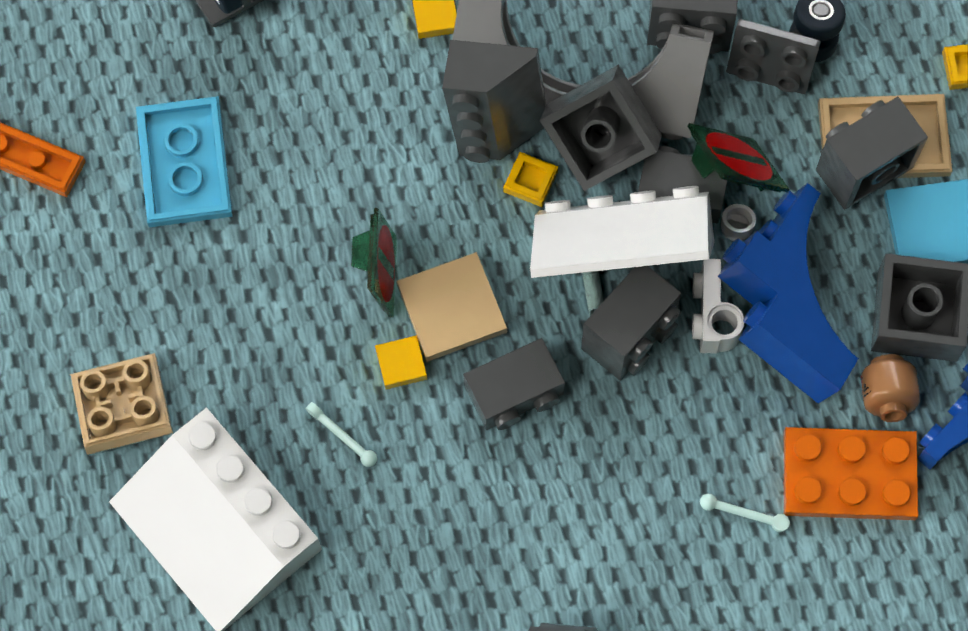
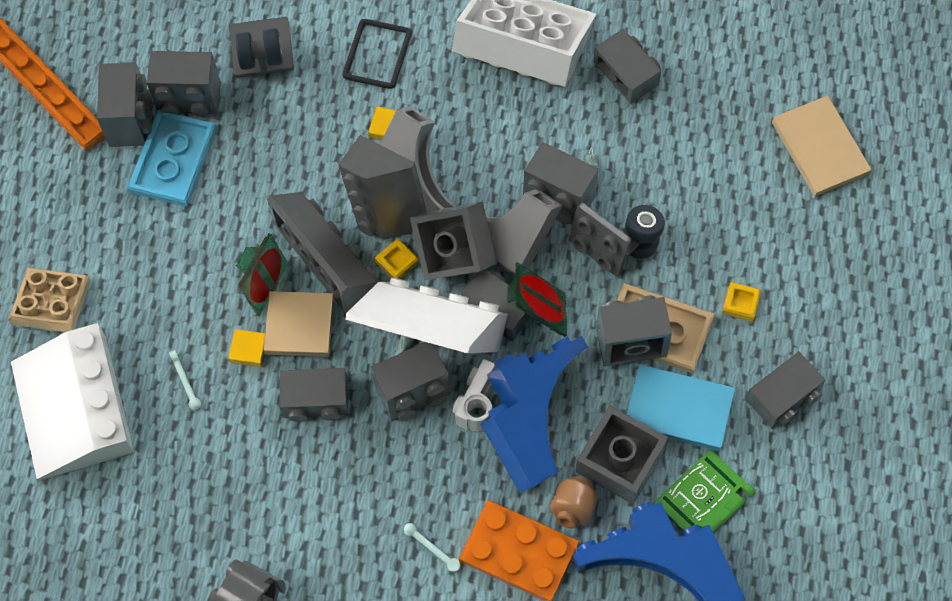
camera: 25 degrees right, 5 degrees down
white hinge [720,204,756,241] -> none
none -> dark grey brick [97,62,152,147]
none -> dark grey brick [147,51,221,117]
none -> dark grey slope [267,192,379,313]

